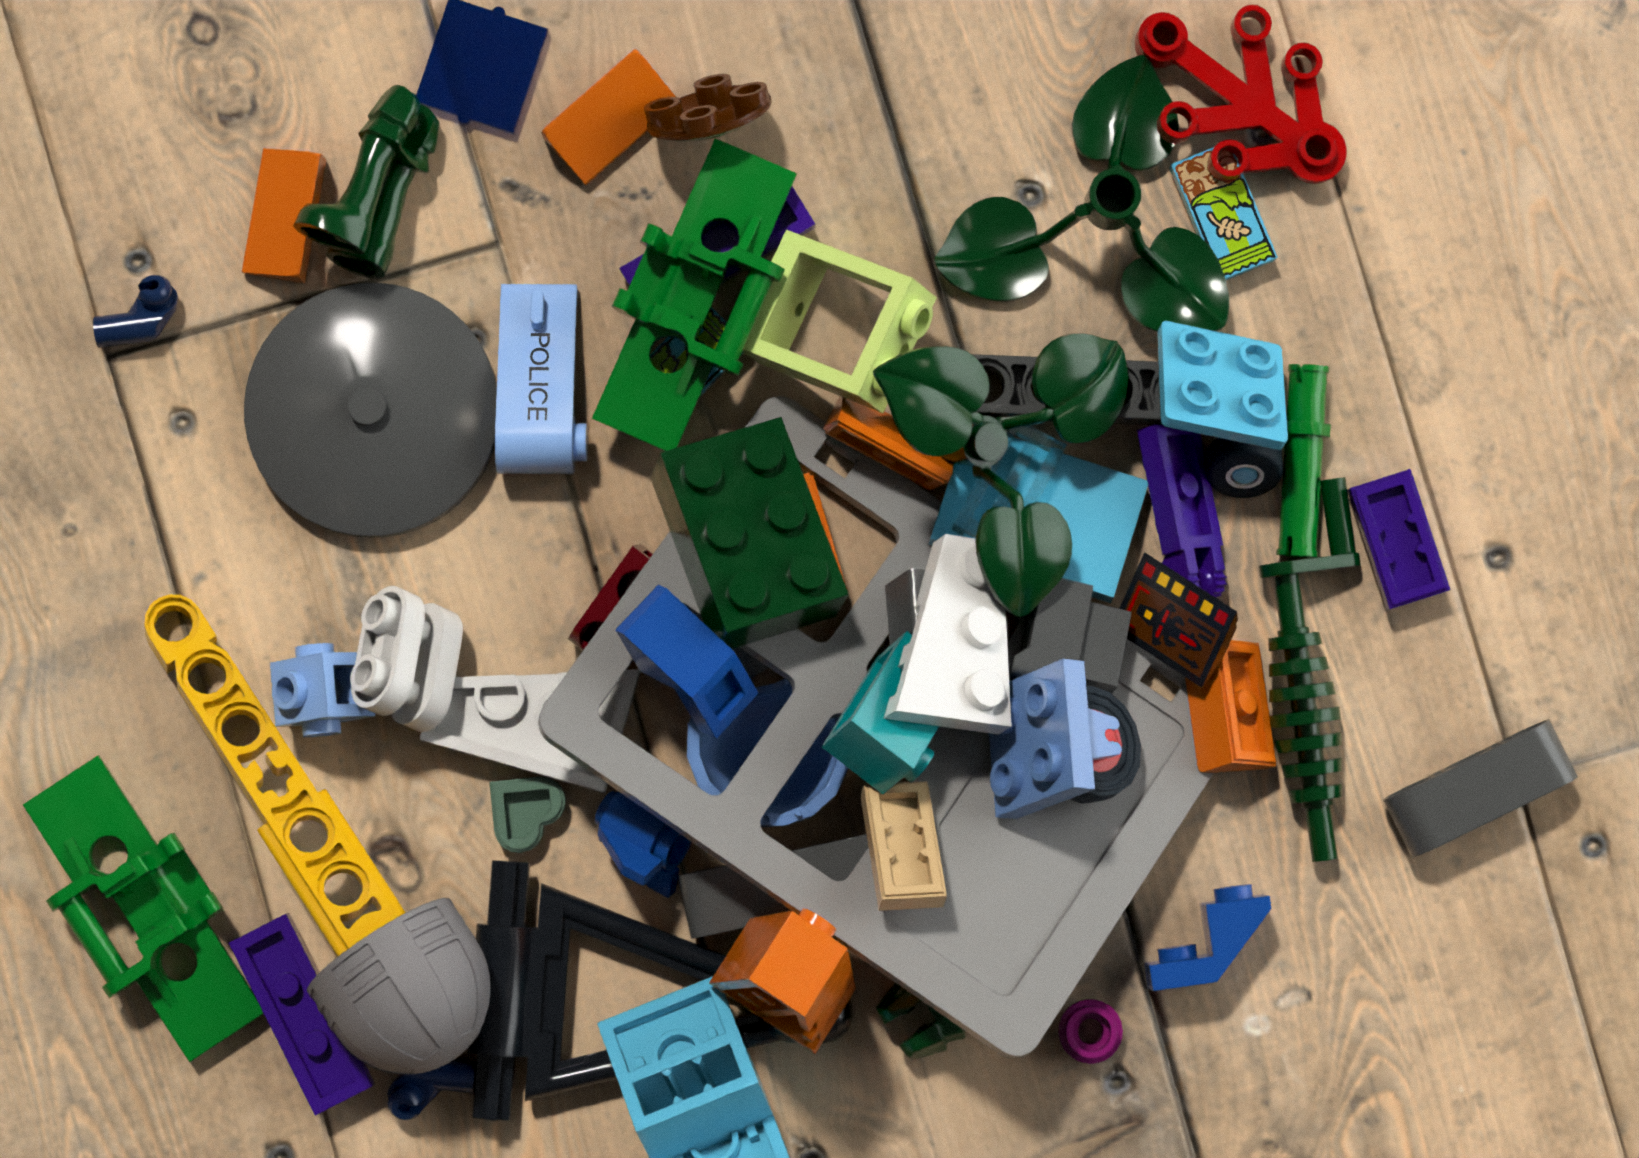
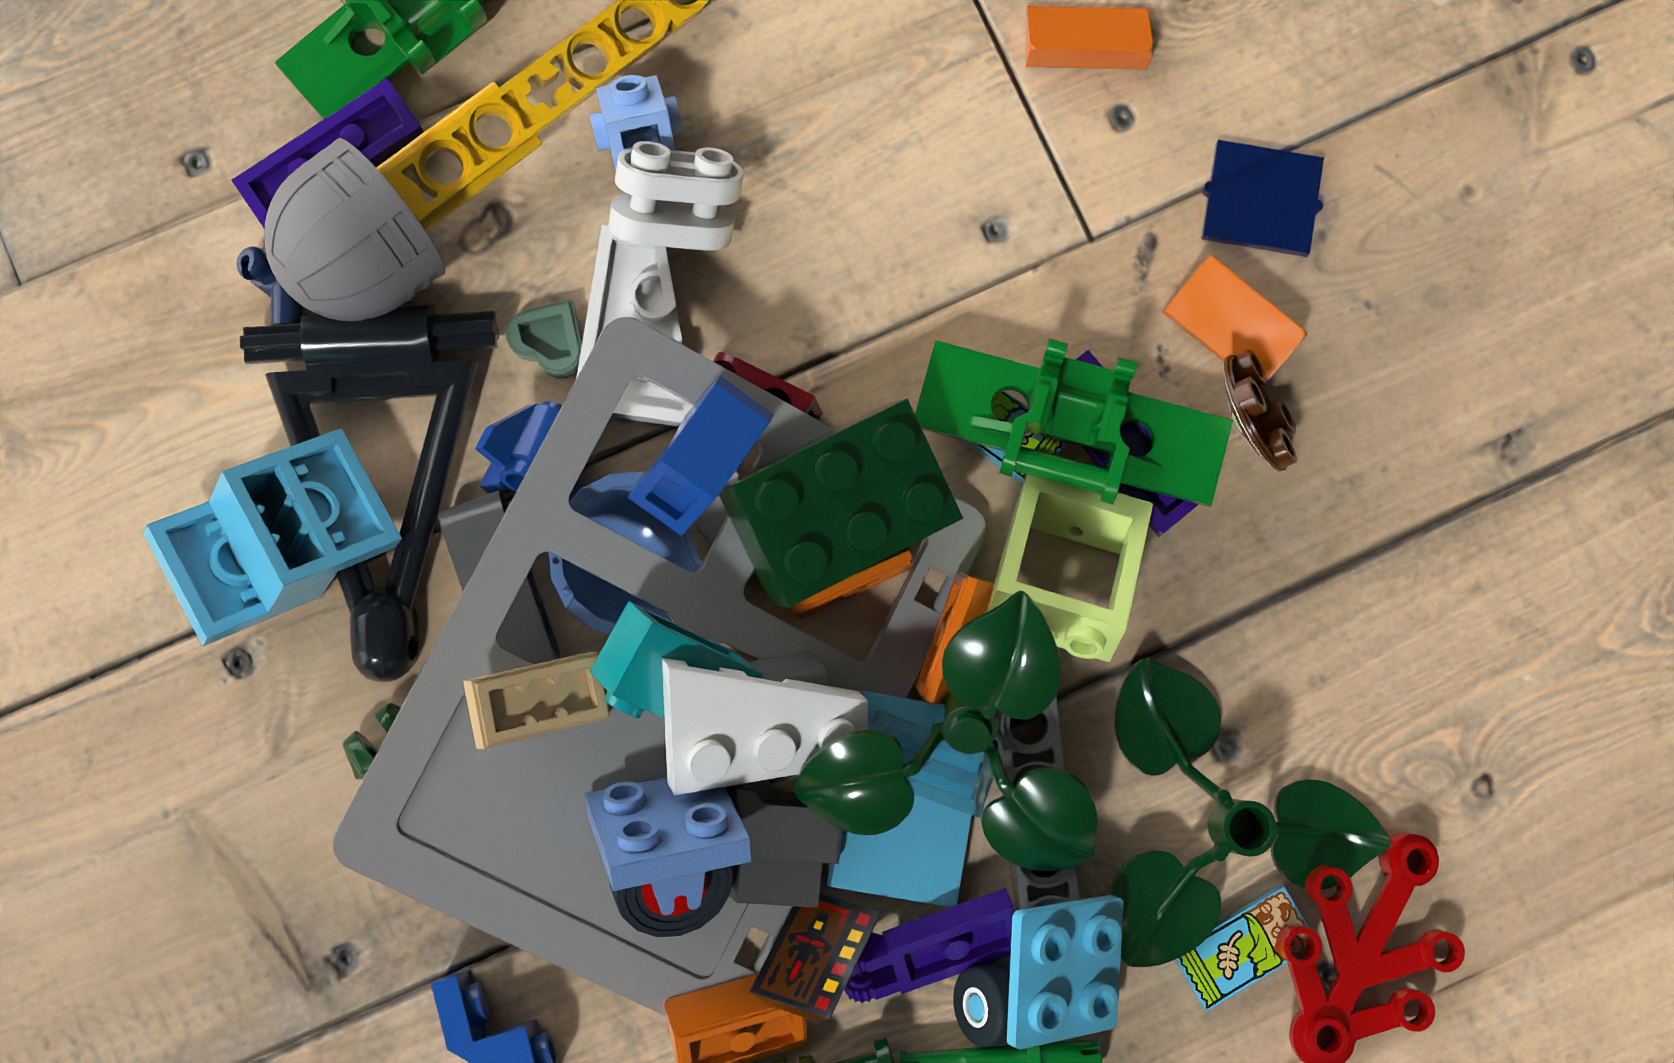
camera: 85 degrees right, 5 degrees down
dark grey dish [244,283,497,538] -> none
dark green piece [293,85,439,280] -> none
light blue door [495,284,588,474] -> none
orange wedge [709,908,856,1054] -> none
magenta plate [1058,999,1123,1064] -> none

